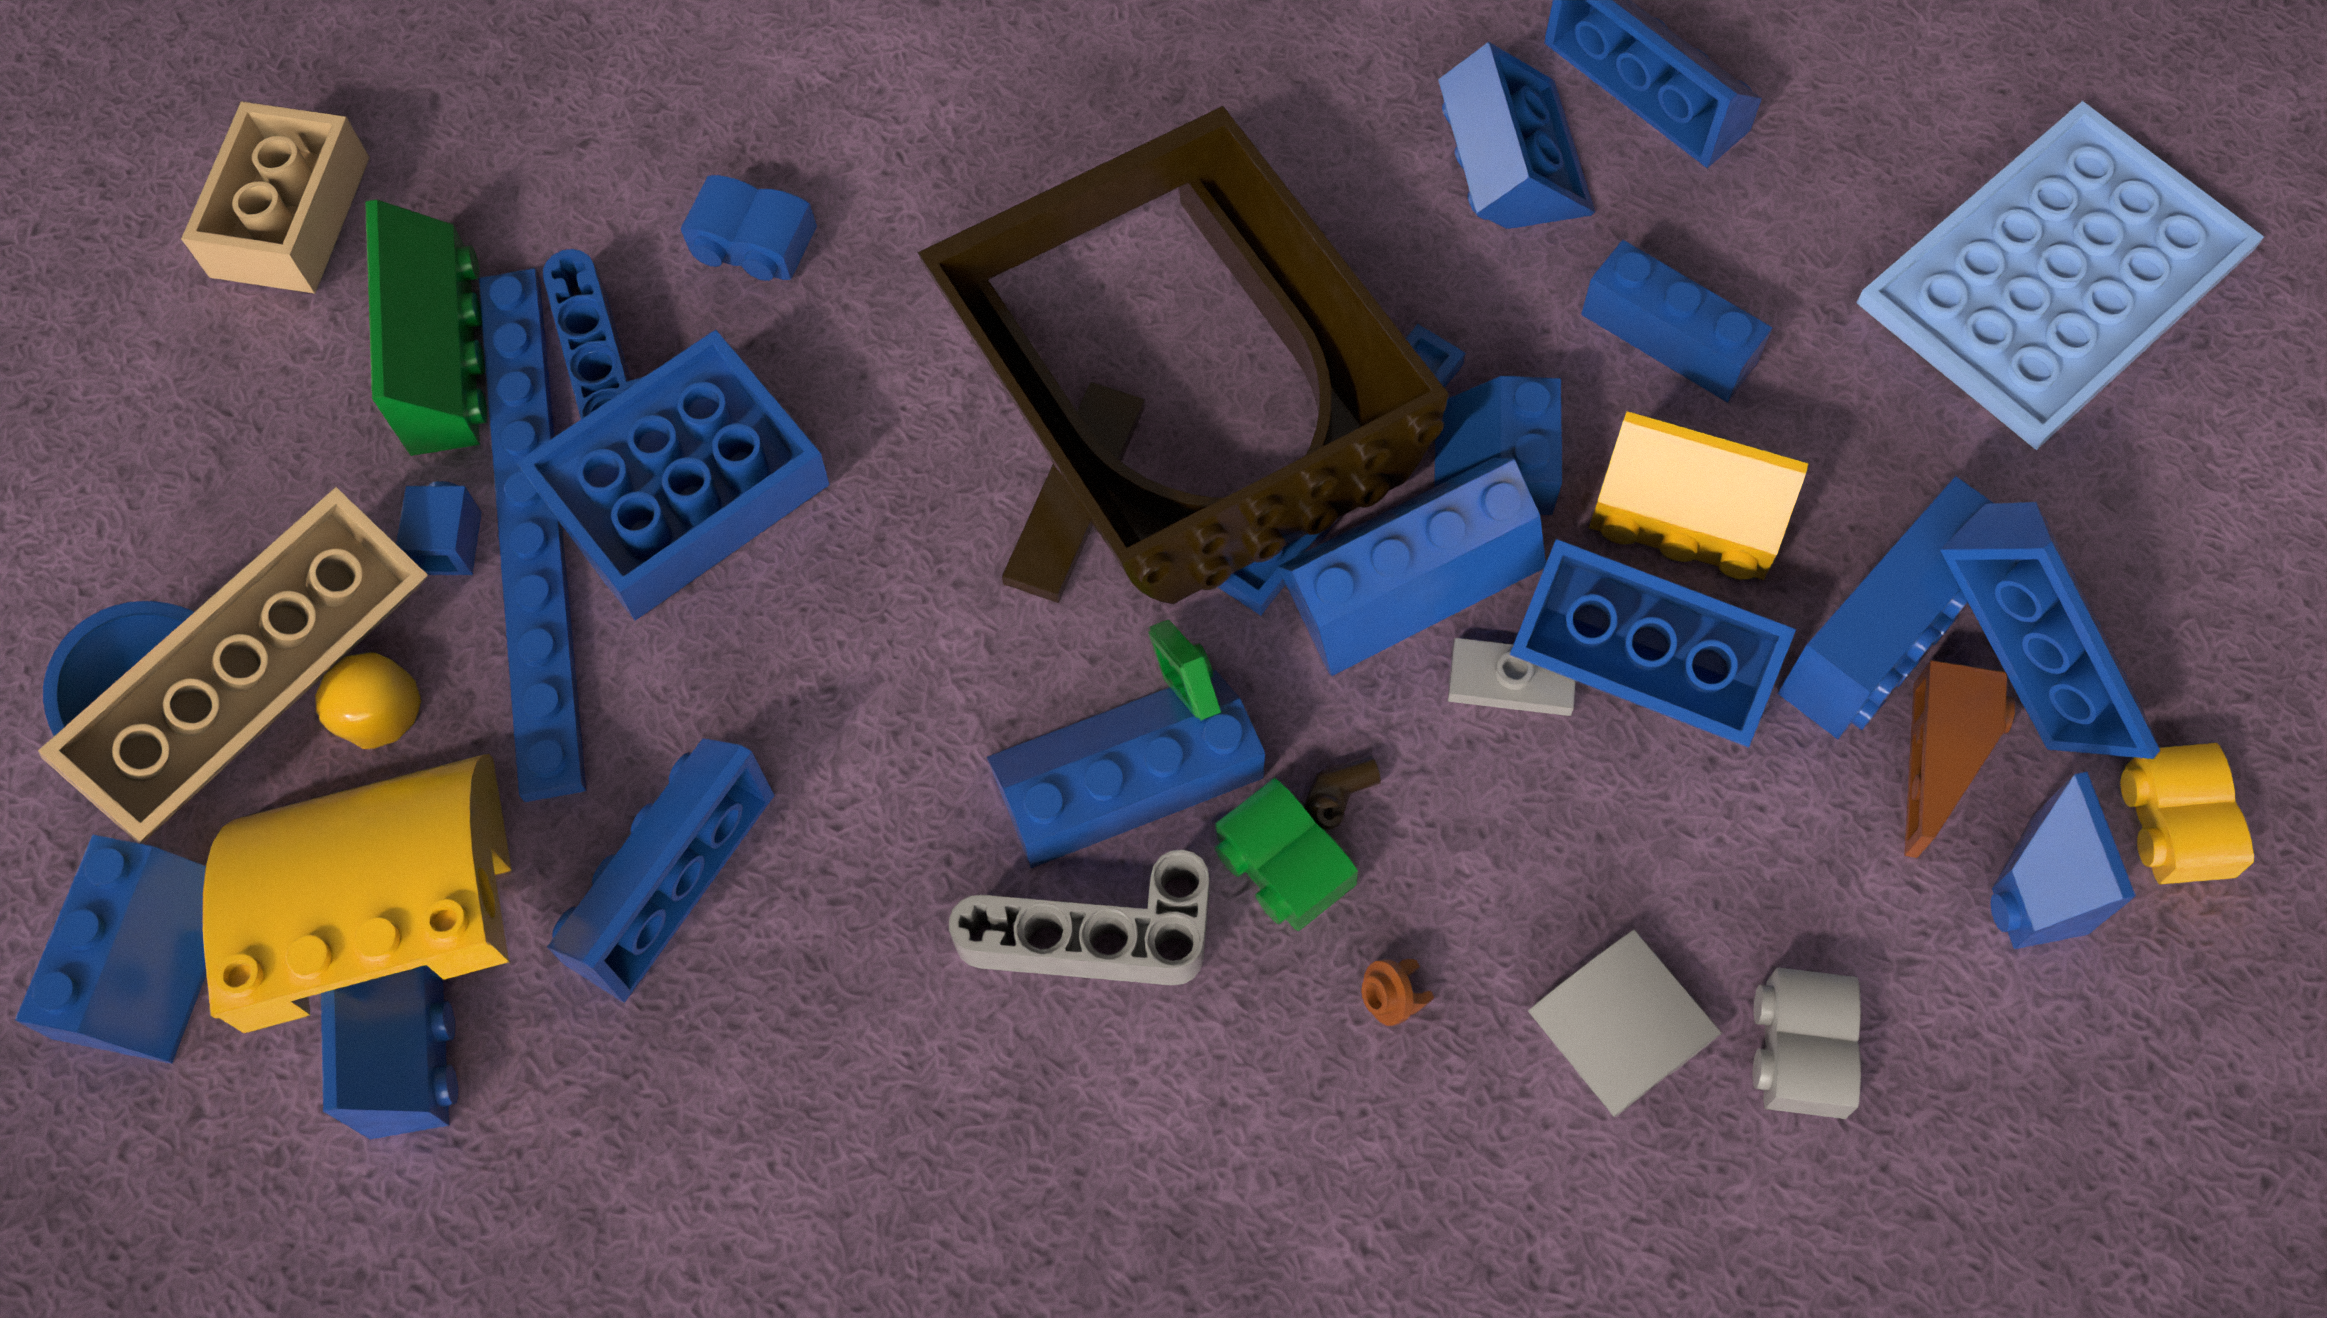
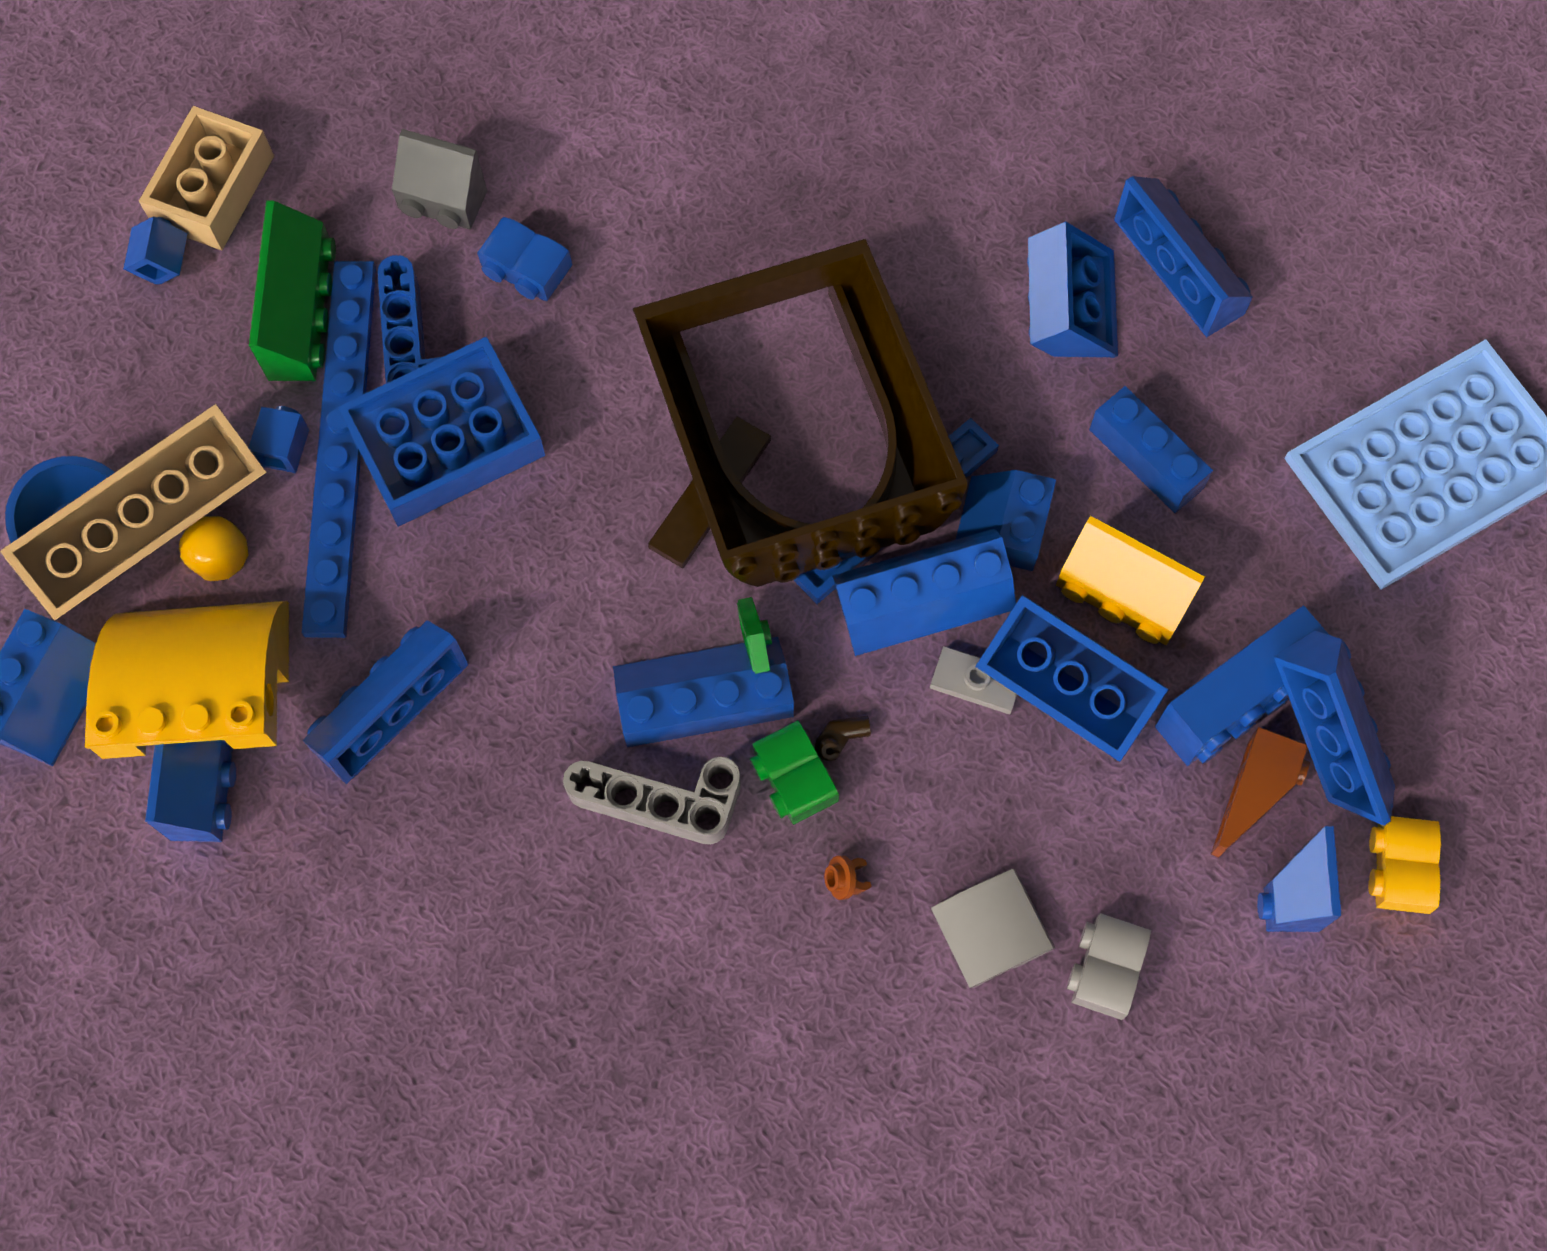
camera: 10 degrees right, 5 degrees up
none -> blue brick [123,216,188,284]
none -> slope [392,129,487,230]

